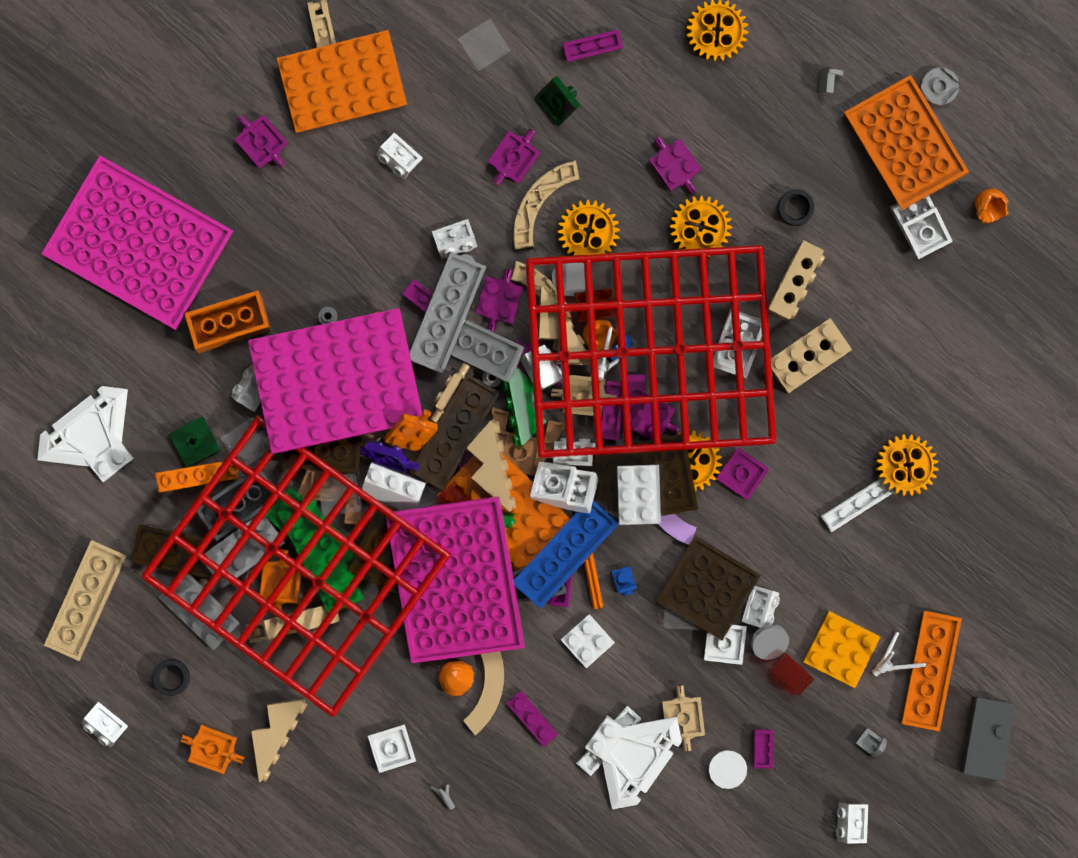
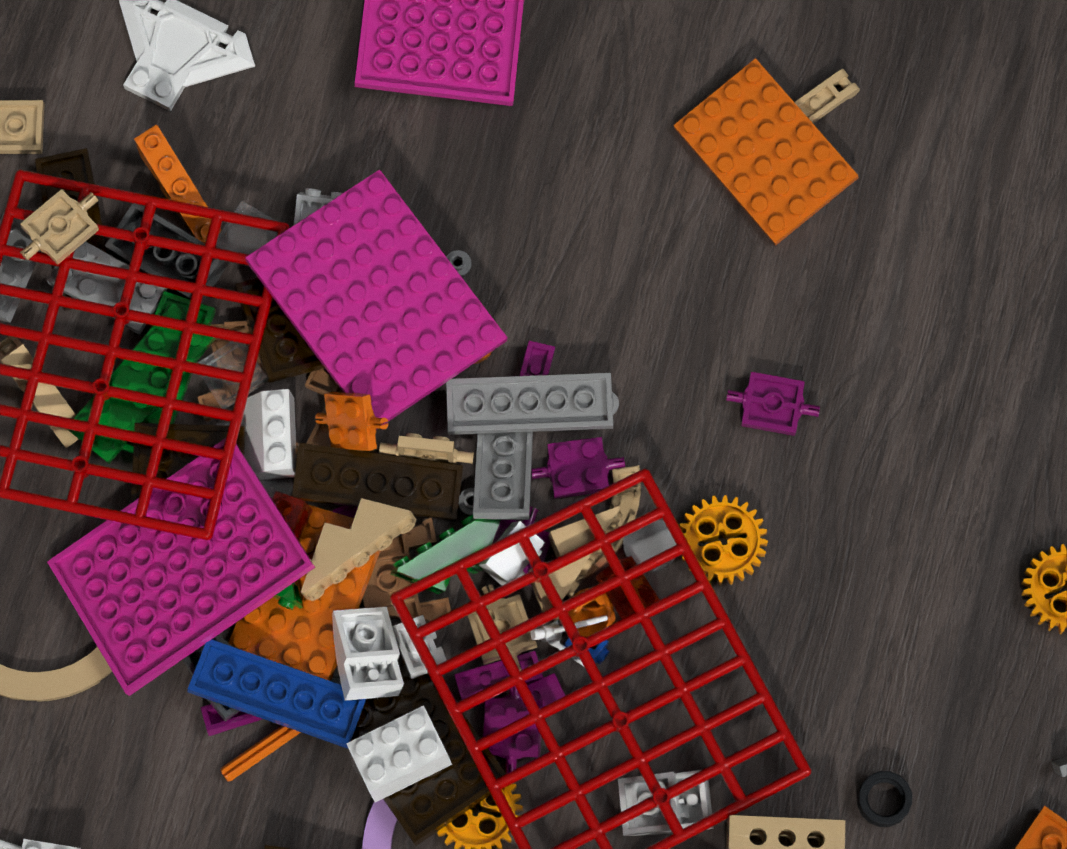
camera: 70 degrees right, 15 degrees down
dark green tile [169,416,221,468] -> none
orange brick [185,290,272,353] -> none
magenta plate [234,115,289,169] -> none
orange plate [260,549,303,610] -> none
dark purple plate [361,442,419,474] -> none
white bracket [376,133,423,180] -> none
white bracket [432,219,477,259] -> none
orange hair [438,661,475,696] -> none
clear tile [458,19,511,72] -> none
magenta plate [507,691,558,747] -> none
tan tile [514,161,579,250] -> none
dark green tile [535,76,581,127] -> none
white plate [561,614,615,668] -> none
magenta plate [563,29,623,63] -> none
blue bracket [612,566,637,596] -> none
magenta plate [648,136,702,194] -> none
light orange gear [670,196,732,257] -> none
none -> tan plate [20,189,99,265]

